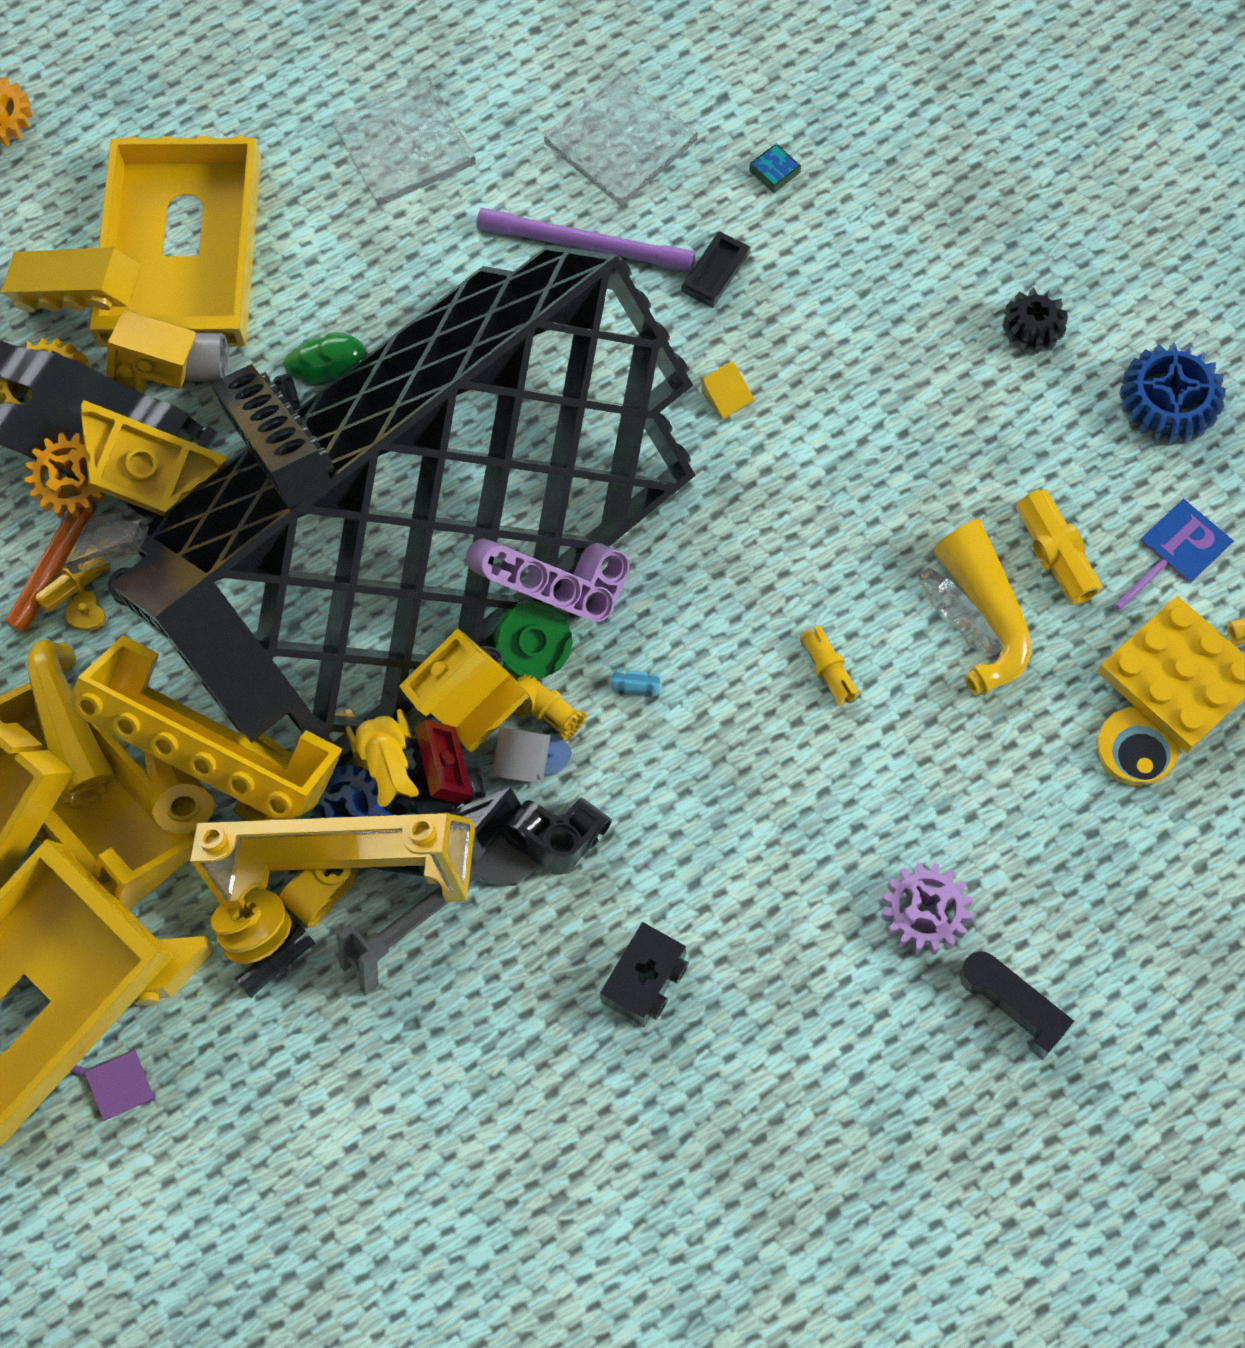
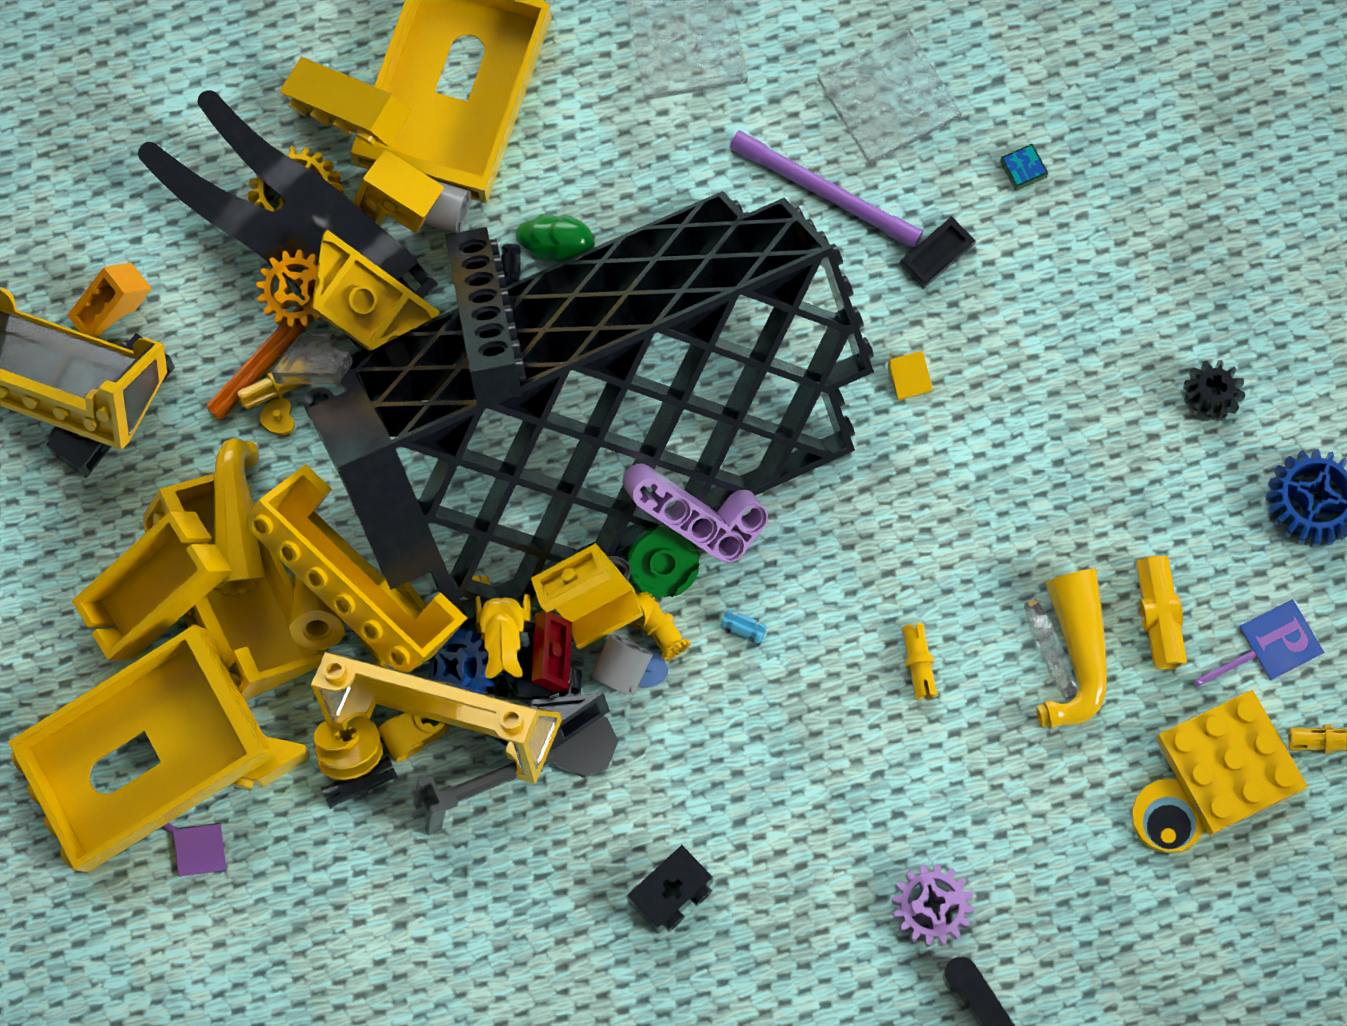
camera: 15 degrees right, 5 degrees up
black piece [501,797,612,875] -> none

